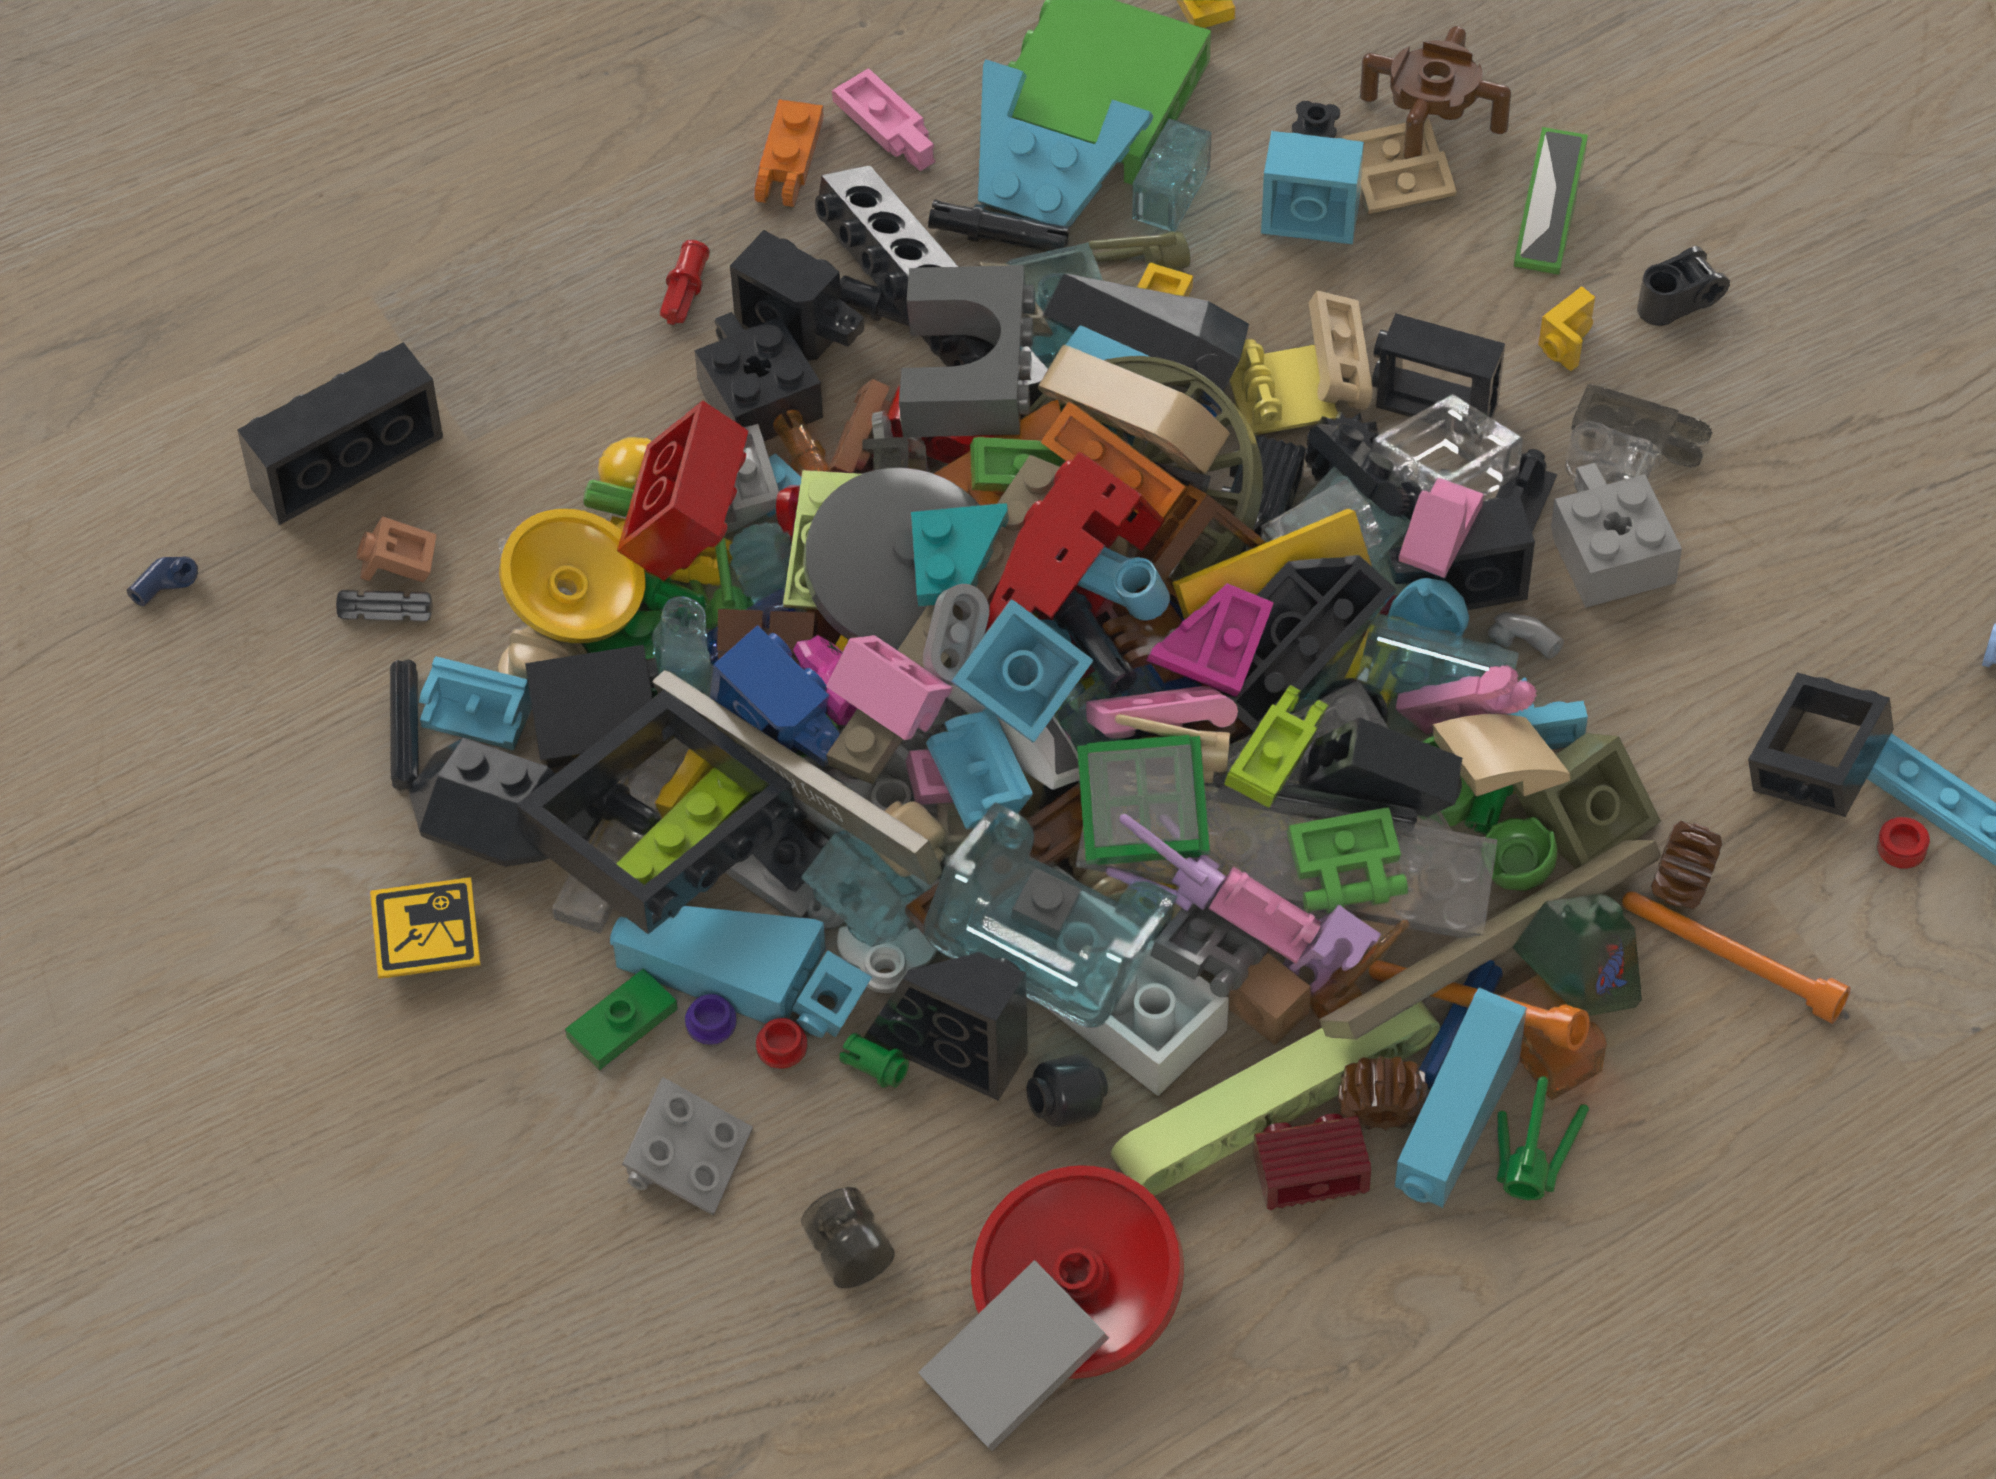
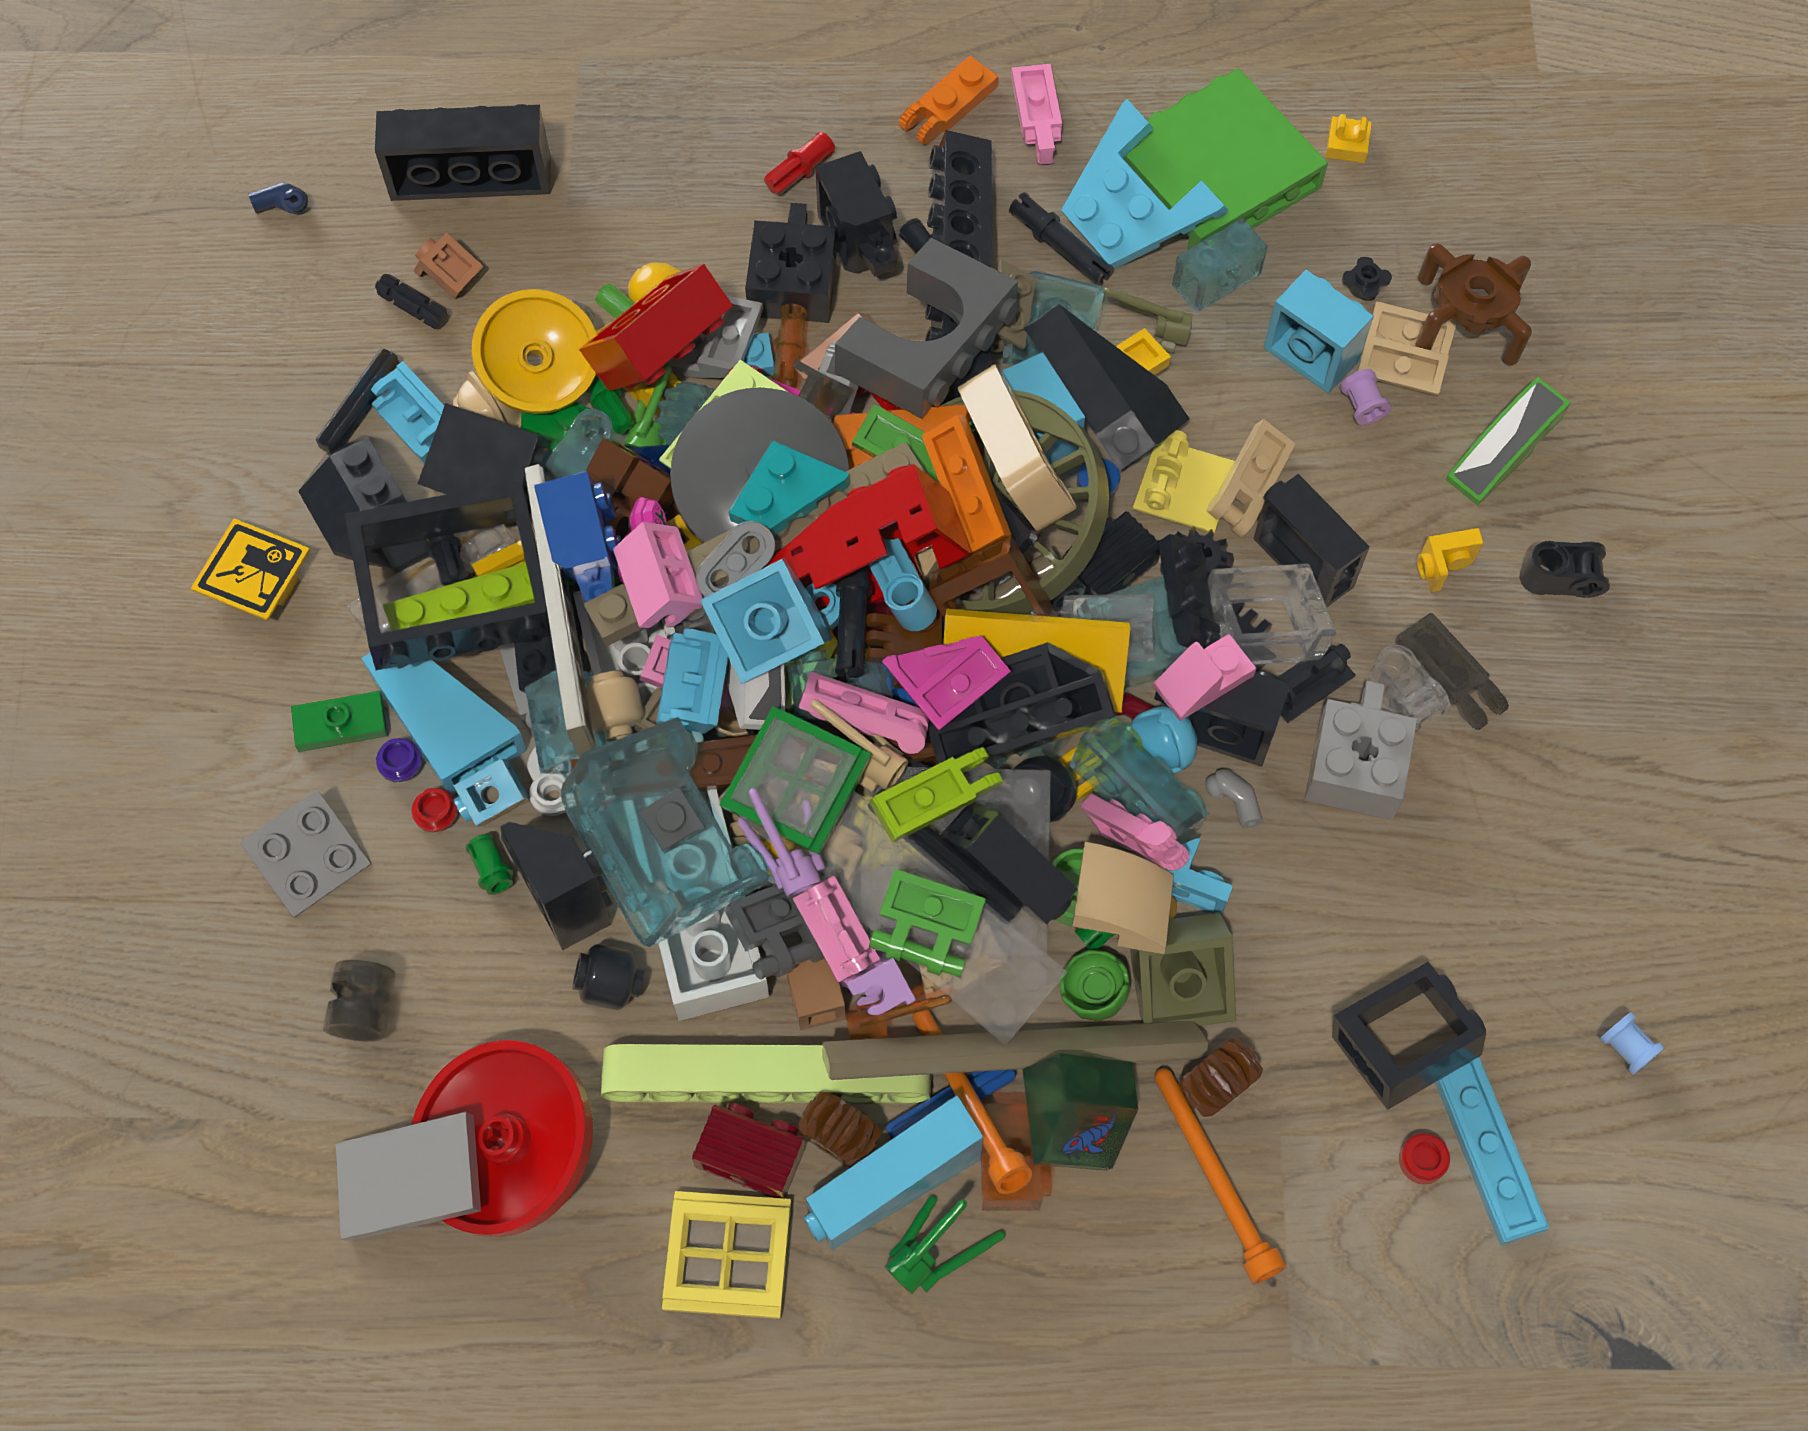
camera: 30 degrees right, 10 degrees up
none -> light yellow piece [662,1191,791,1319]
none -> lavender bush [1340,369,1391,425]

